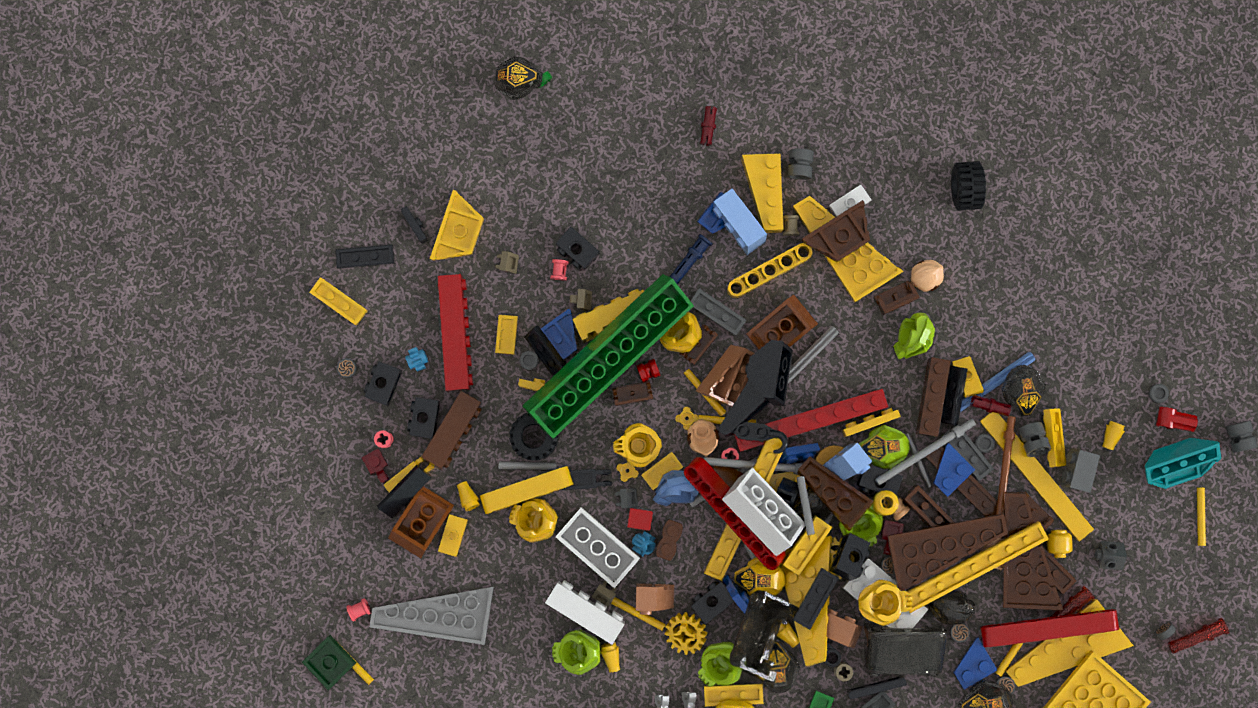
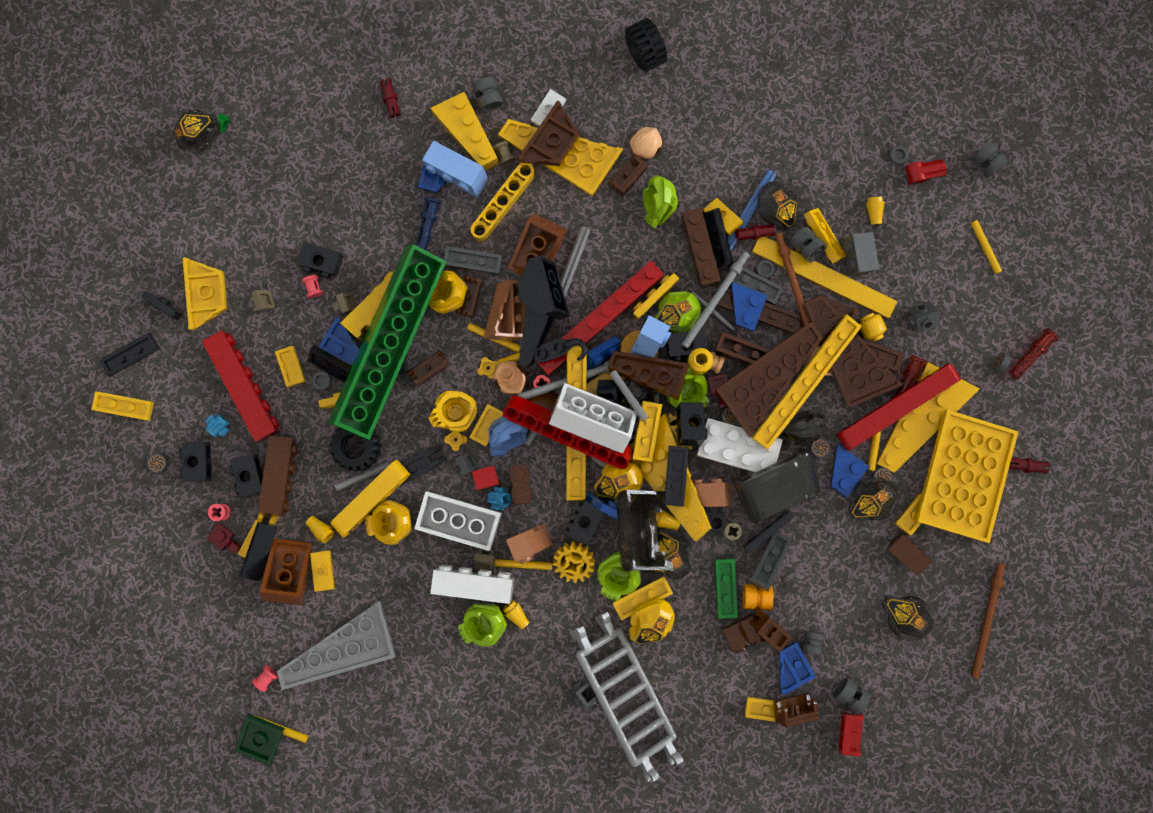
camera: 25 degrees left, 0 degrees up
red wheel [636,358,661,383] -> none
yellow helmet [858,579,912,626] -> none
teal wedge [1144,438,1221,489] -> none

